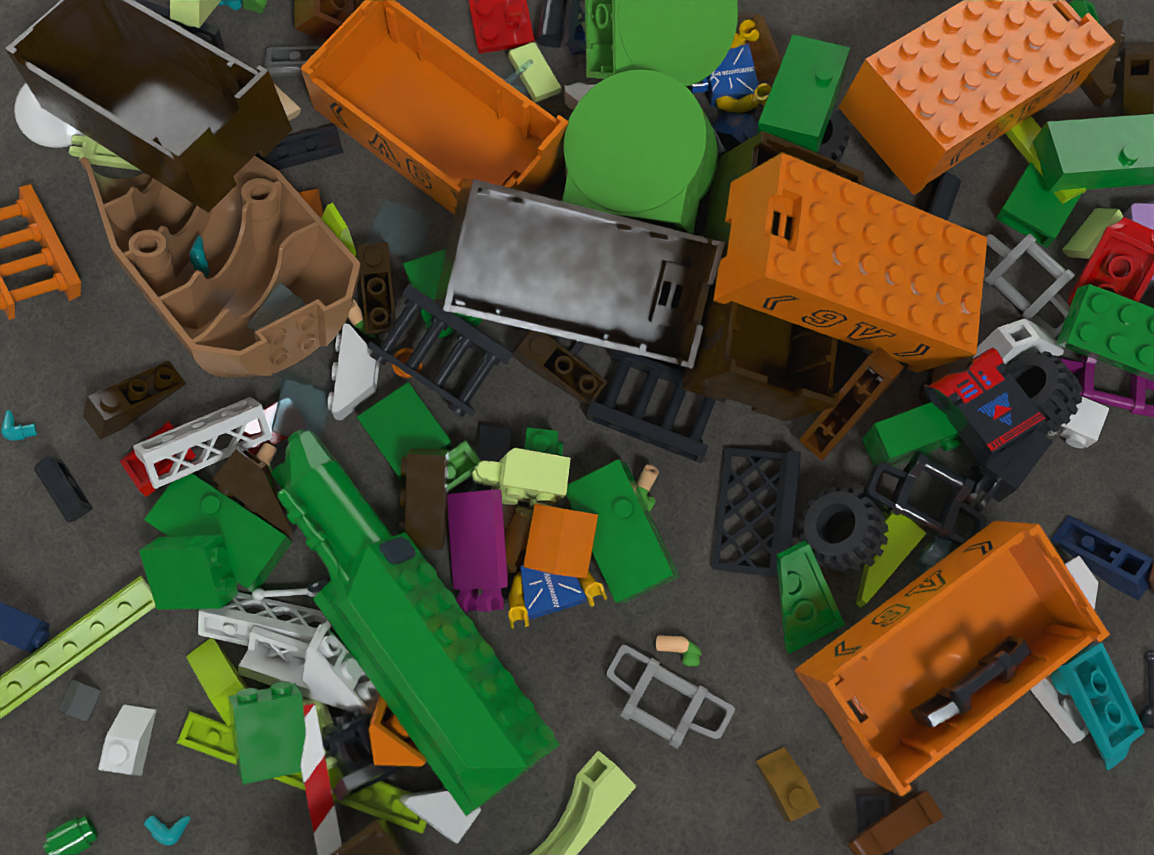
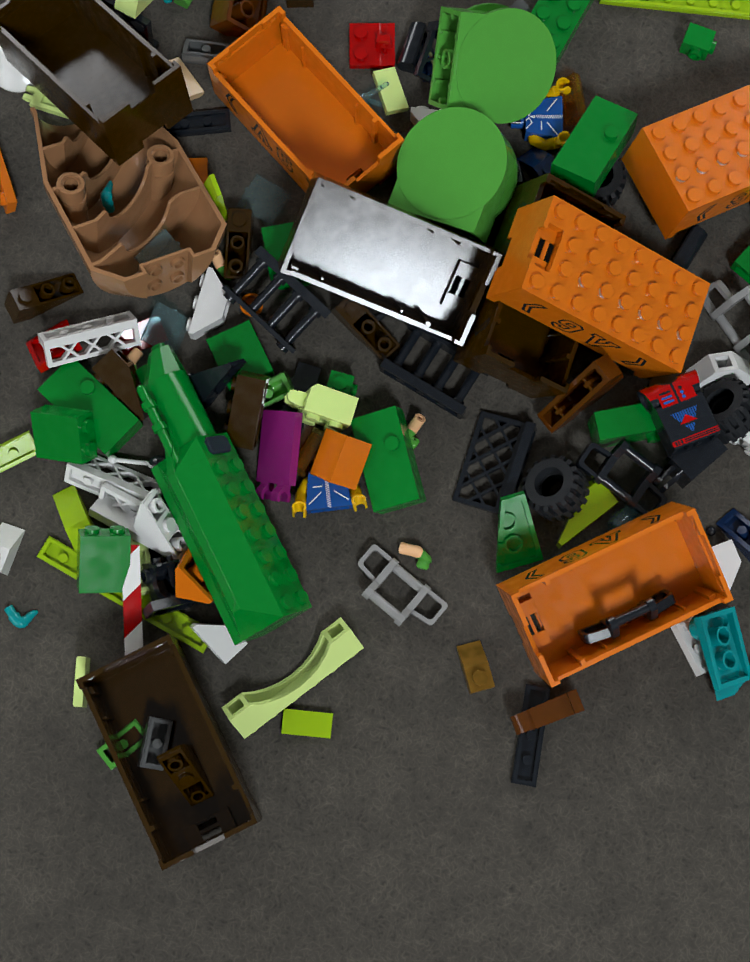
camera: 15 degrees right, 5 degrees up
none -> black slope [188,358,246,409]

